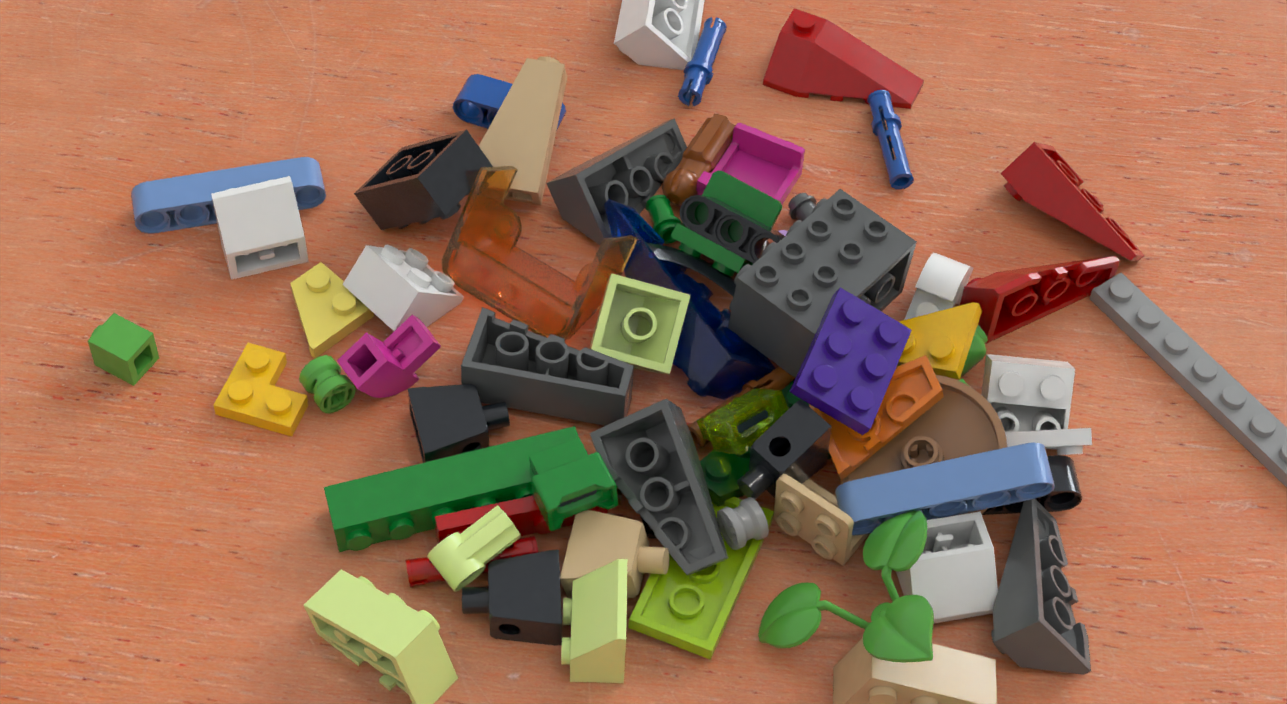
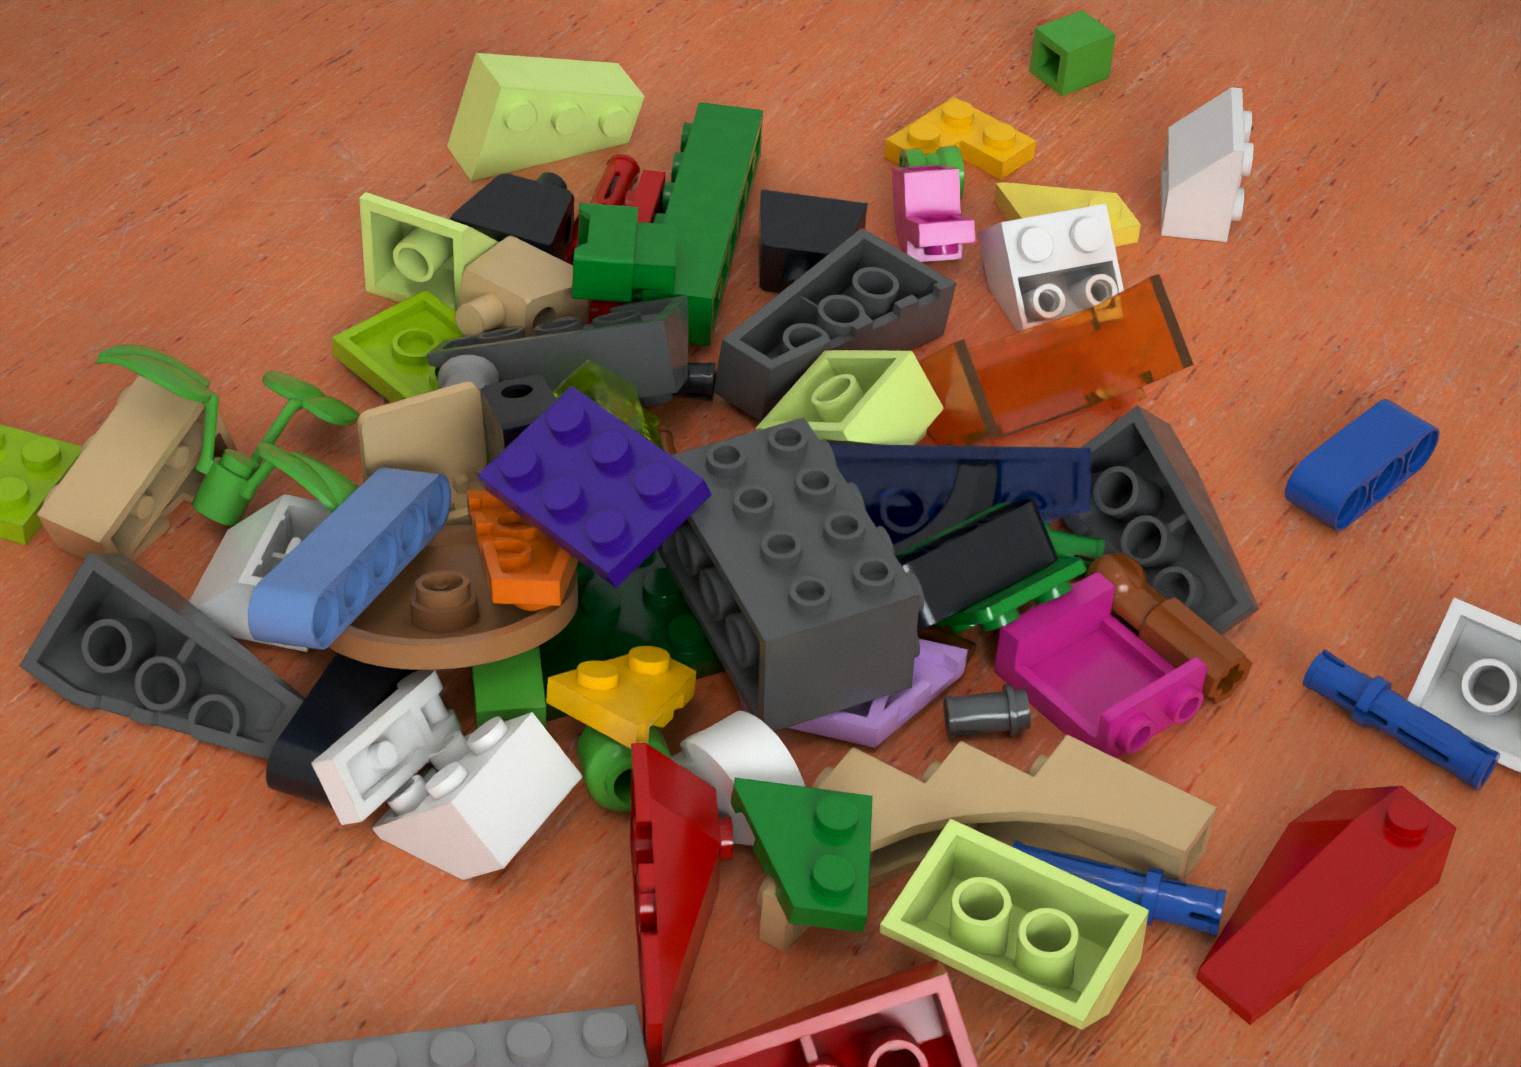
camera: 115 degrees right, 10 degrees down
medium blue beam [131,157,326,234] -> none
black brick [354,129,494,230] -> none
yellowish green piece [427,505,521,592] -> none
tan slope [473,57,567,205] -> none
none -> green wing [731,777,873,933]
none -> tan arch [756,735,1217,953]
none -> yellowish green slope [880,819,1149,1030]

